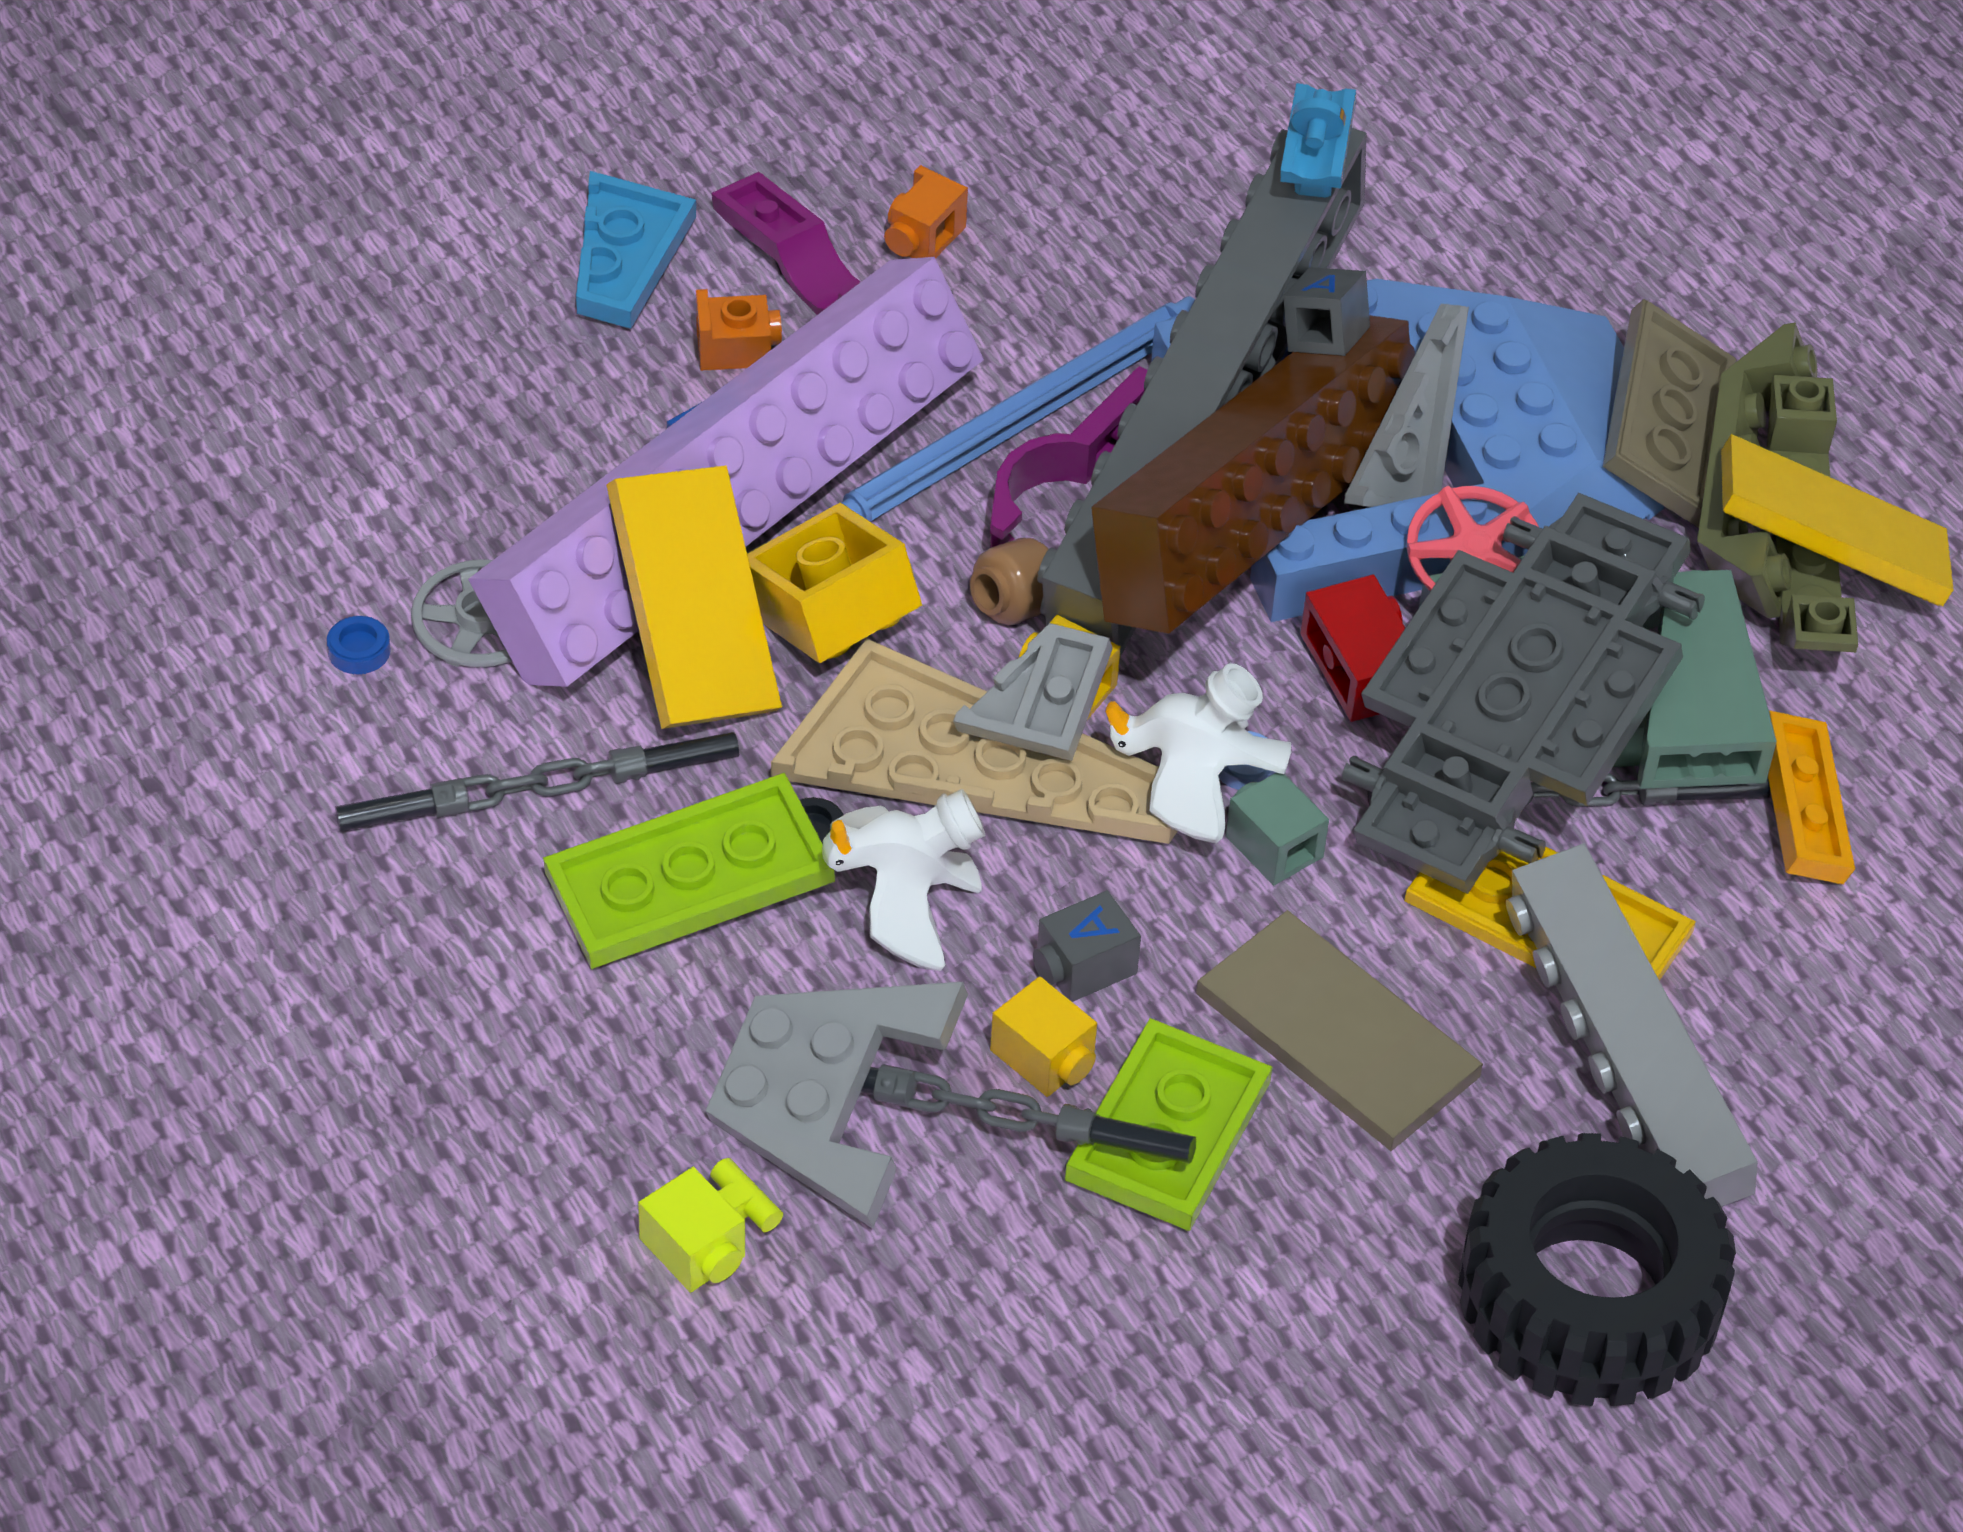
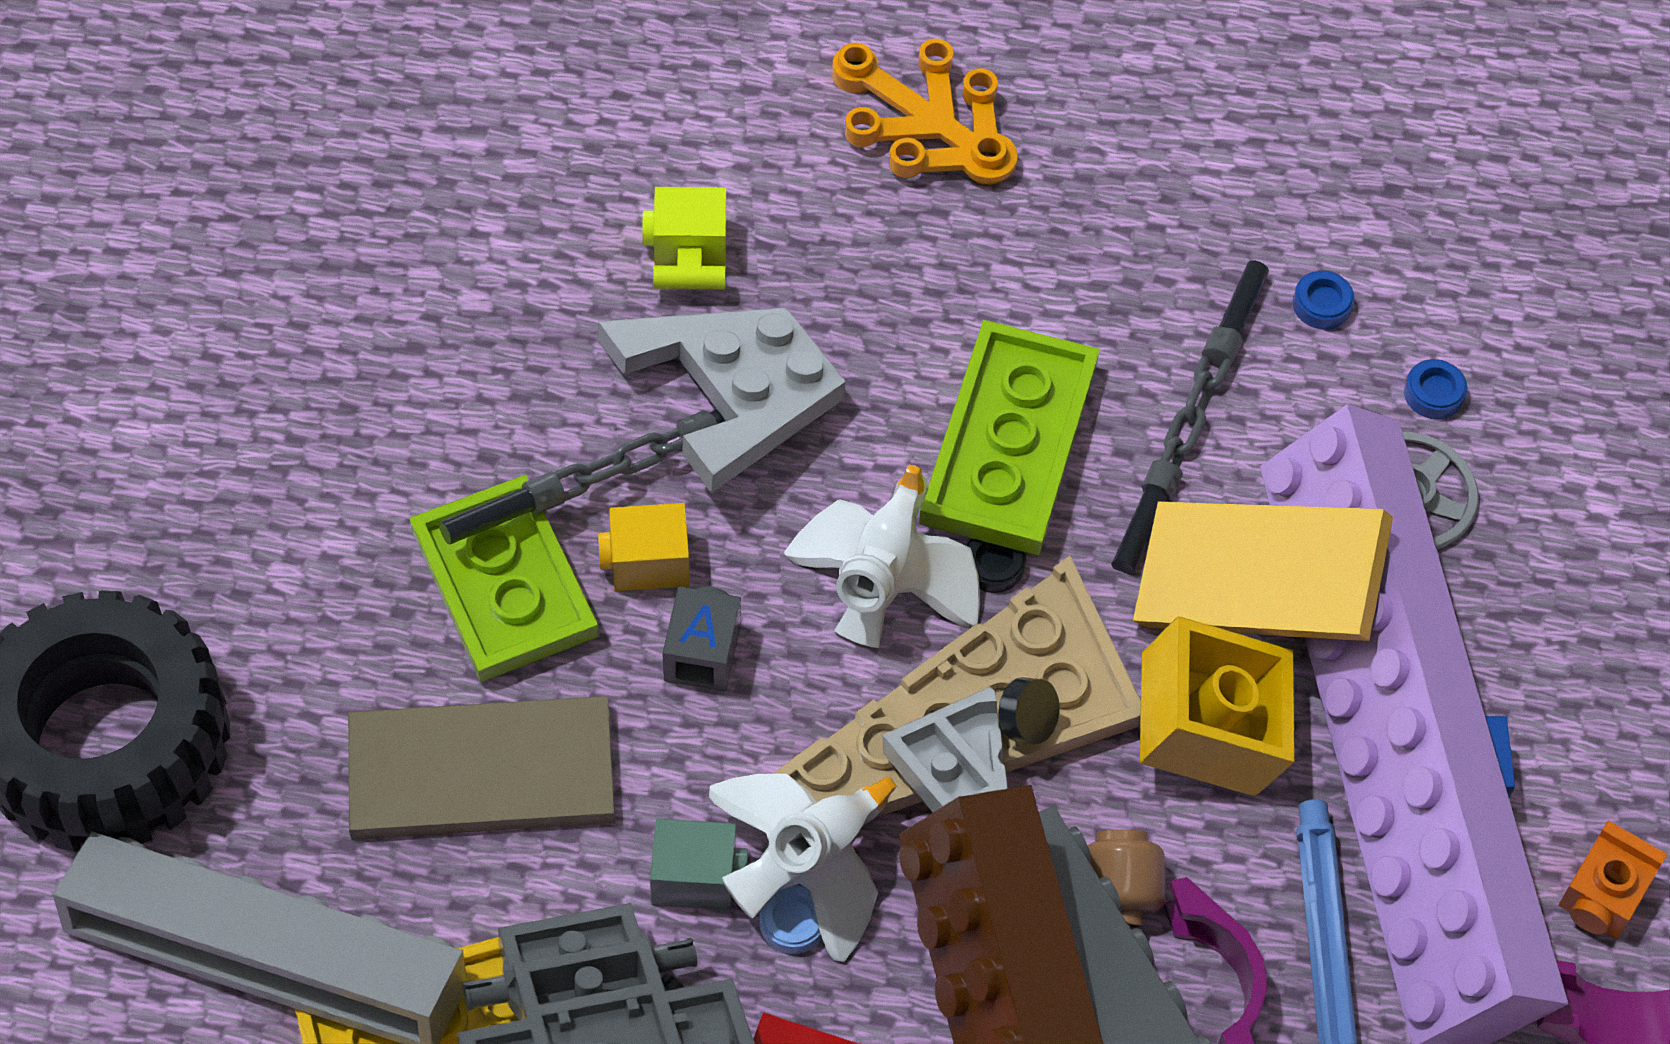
camera: 130 degrees right, 10 degrees up
none -> light orange plant [832,38,1018,185]
none -> black tile [999,677,1060,744]
none -> blue tile [1293,271,1354,329]

